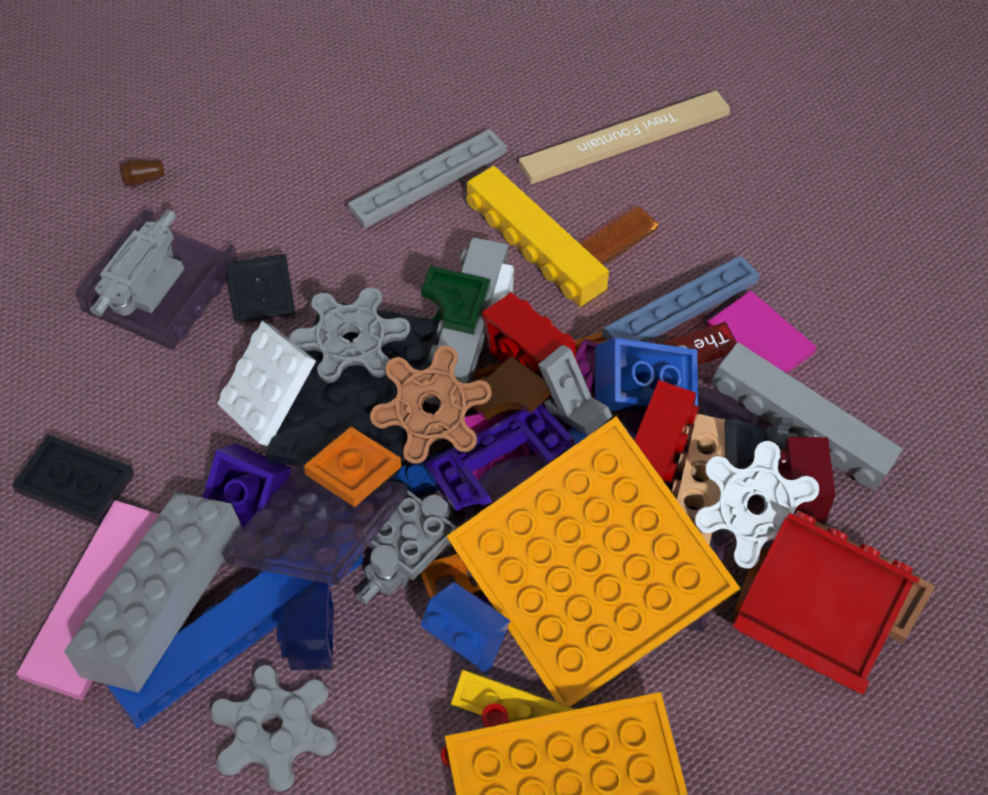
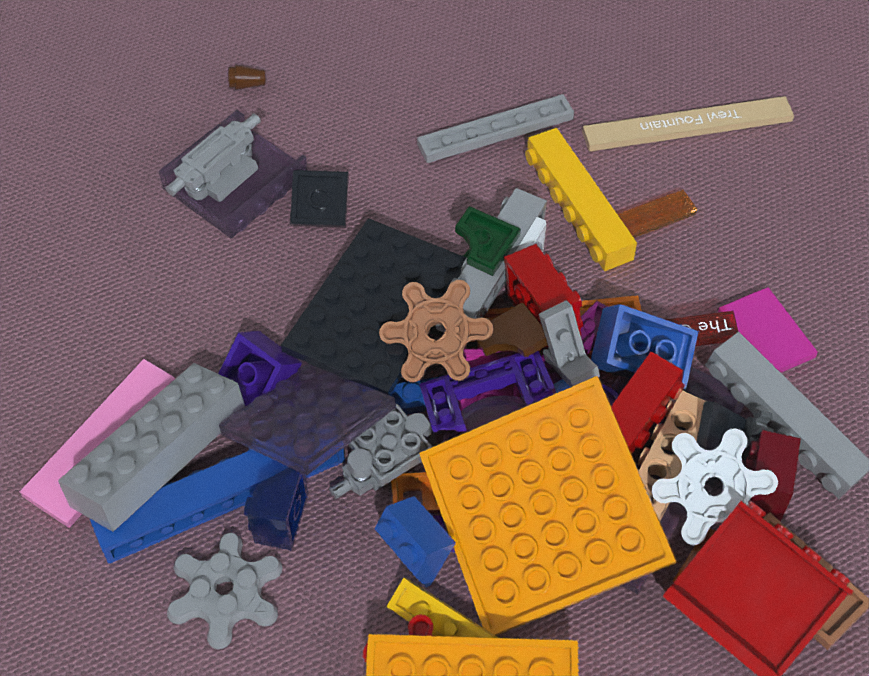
camera: 15 degrees right, 0 degrees up
black plate [12,435,134,526] -> none
white plate [217,321,316,446] -> none
light grey plate [290,288,410,383] -> none
orange plate [304,427,401,507] -> none
sand blue plate [602,255,760,342] -> none

